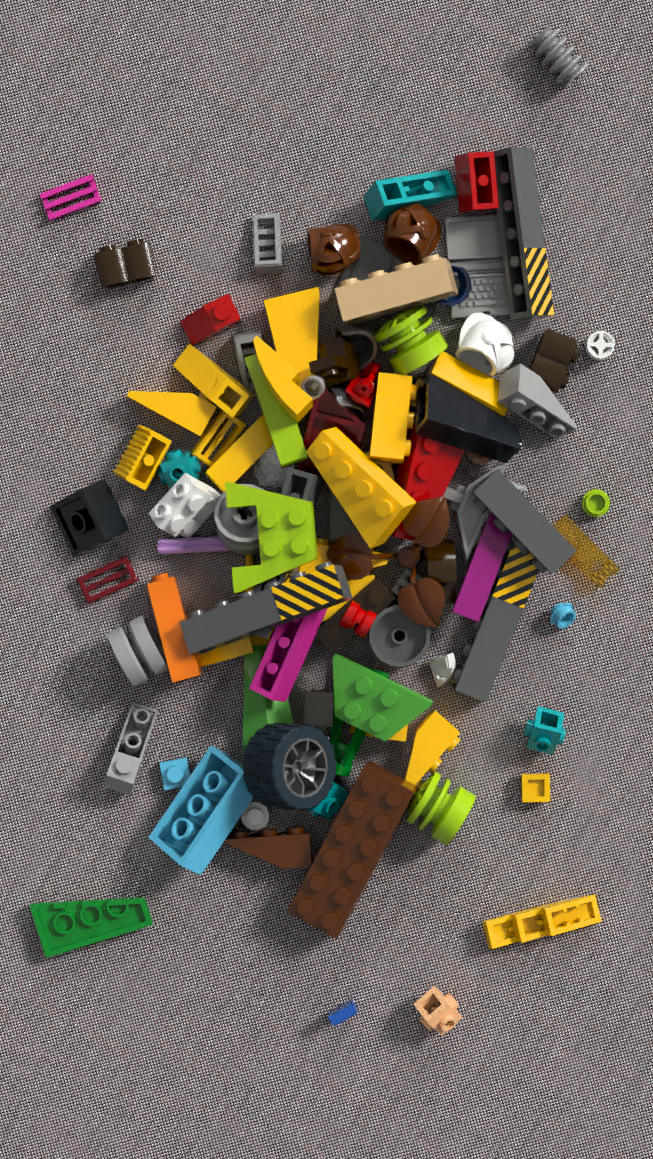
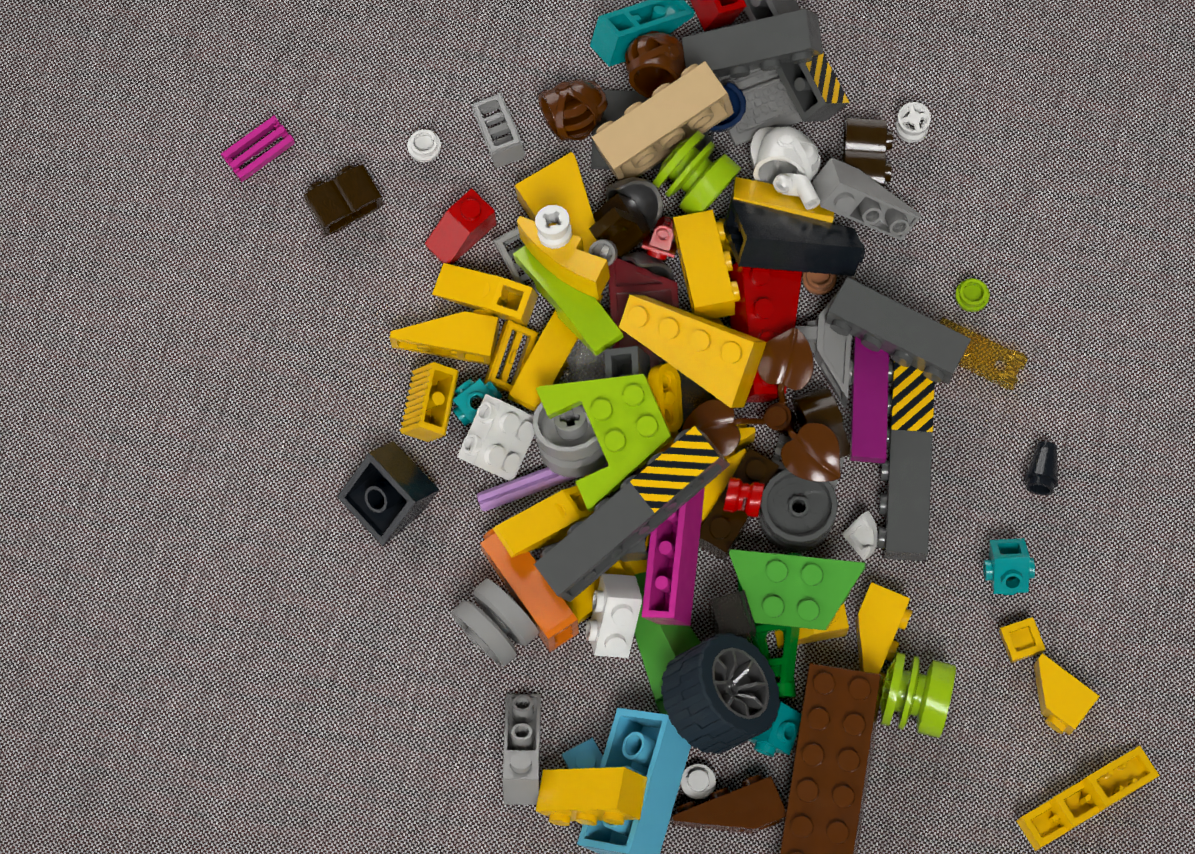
camera: 15 degrees left, 15 degrees down
dark red tile [76,555,139,604] -> none
medium azure plate [550,603,576,629] -> none
none -> white plate [407,129,441,162]
none -> yellow slope [493,485,594,558]
none -> white wheel [535,205,572,249]
none -> yellow brick [536,767,647,826]
none -> white brick [586,573,642,658]
none -> yellow plate [647,363,683,433]
none -> dark grey brick [682,9,823,80]
none -> white arm [773,173,820,210]
none -> black cone [1024,441,1058,495]
none -> yellow slope [1033,653,1100,735]

